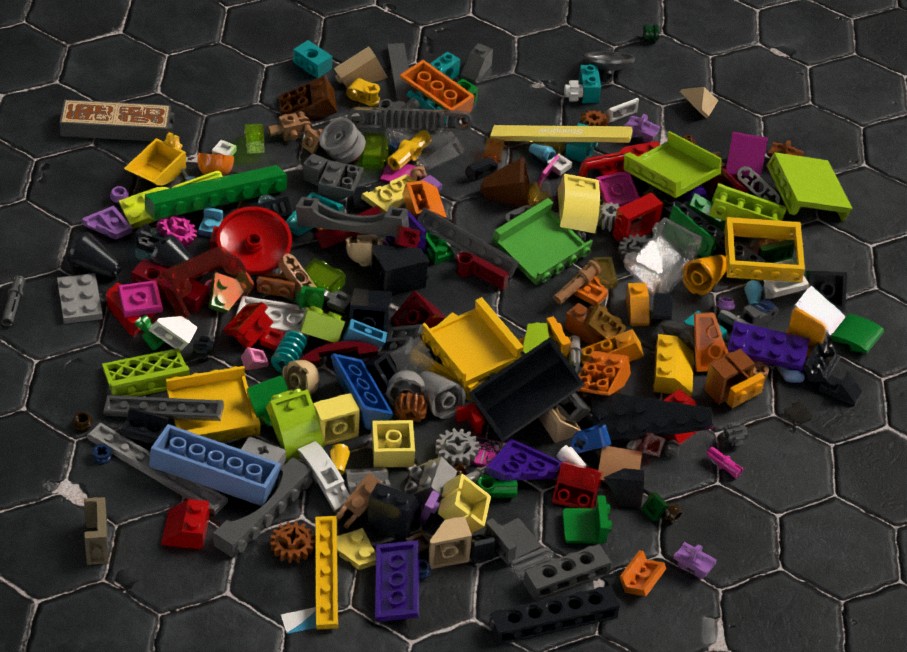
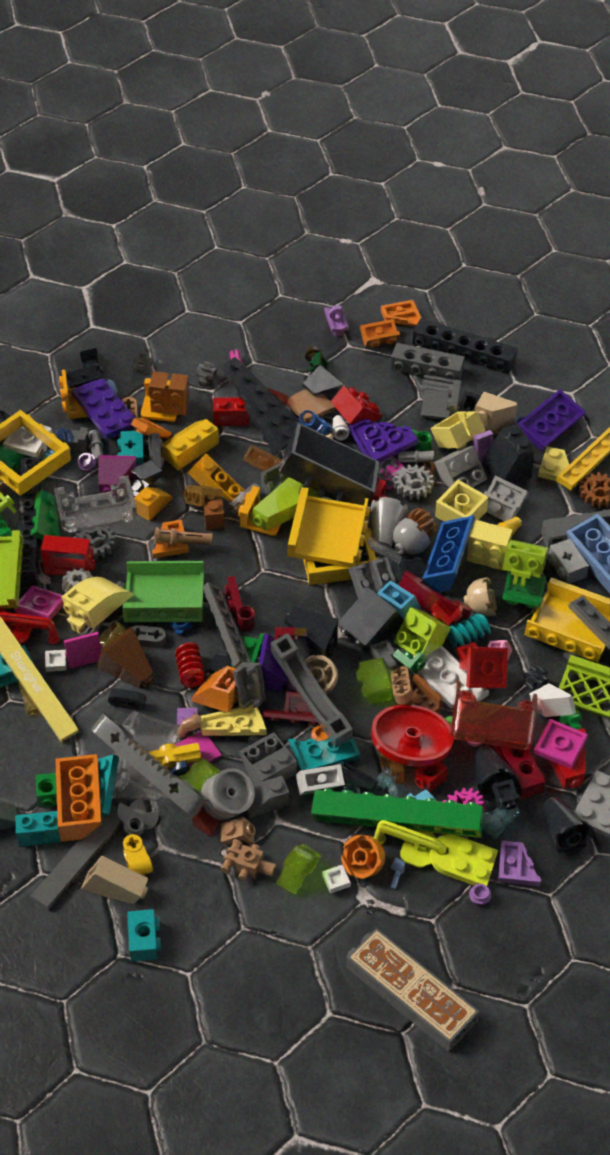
camera: 135 degrees left, 5 degrees up
yellow piece [124,132,186,186] -> none
reddish brown slope [278,76,337,120] -> none
white slope [298,441,350,513] -> none
medium nougat hinge [335,472,384,529] -> none
dark red slope [390,290,446,341] -> none
clear orange bracket [484,138,505,163] -> none
medium azure cone [529,143,556,163] -> none
green bracket [563,496,612,544] -> none
orange slope [578,350,631,396] -> none
clear yellow tile [593,257,618,288] -> none
light orange cone [682,254,727,296] -> none
clear piece [793,286,846,339] -> none
green slope [831,314,885,353] -> none
none -> magenta slope [98,455,137,497]
none -> red piece [175,642,204,688]
none -> dark grey hinge [233,662,267,709]
none -> white slope [296,764,345,795]
none -> orange wing [380,300,421,326]
none -> red bracket [431,600,463,625]

